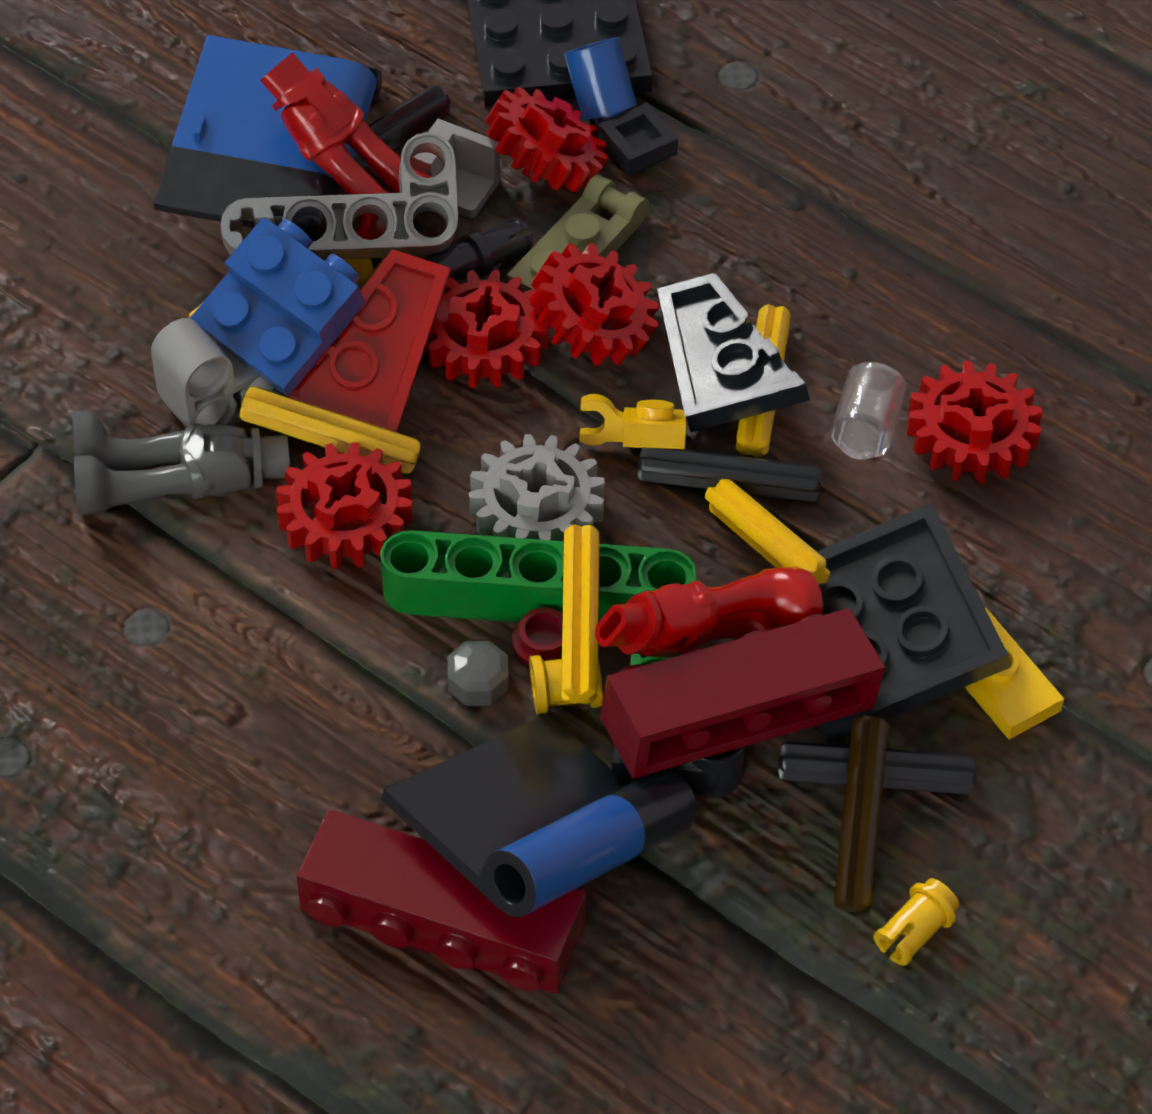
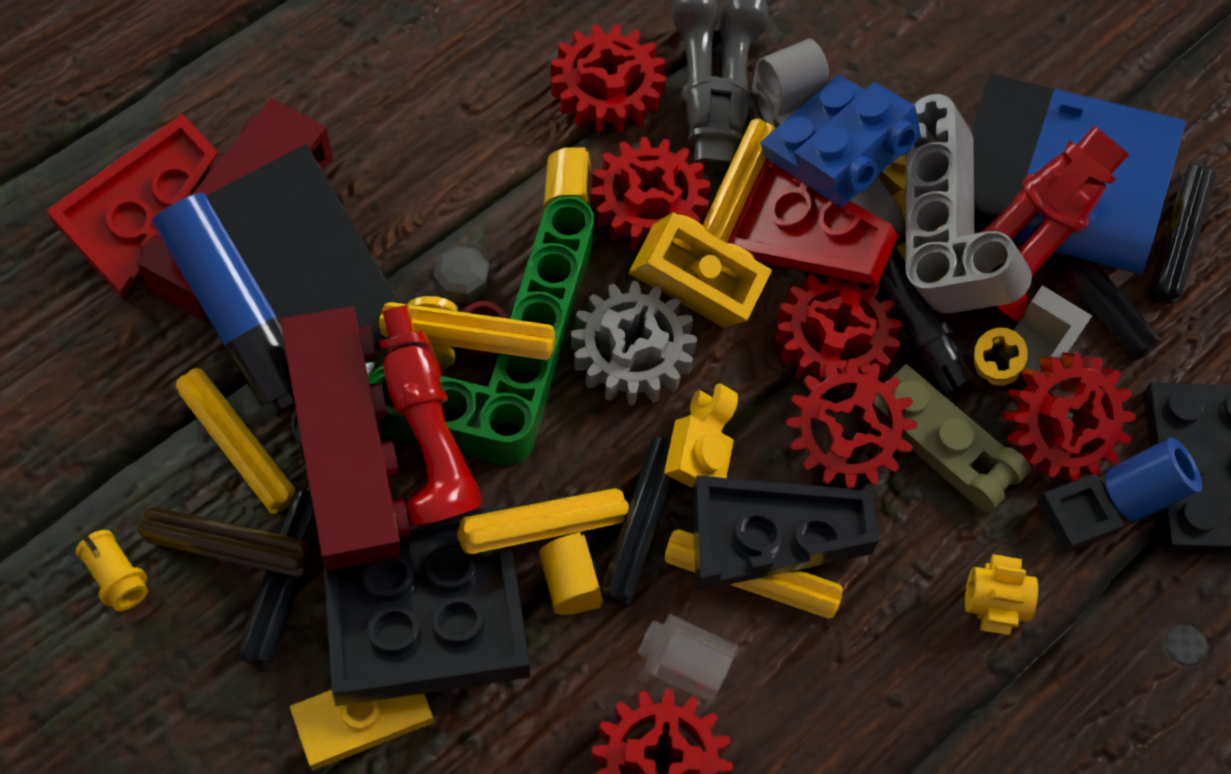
camera: 95 degrees right, 10 degrees up
none -> red wing [46,114,219,300]
none -> yellow axle [176,368,296,514]
none -> yellow brick [539,532,604,615]
none -> yellow brick [544,148,592,211]
none -> red gear [551,24,666,133]
none -> yellow brick [628,212,772,328]
none -> yellow gear [965,554,1038,635]
none -> yellow bush [974,328,1028,386]

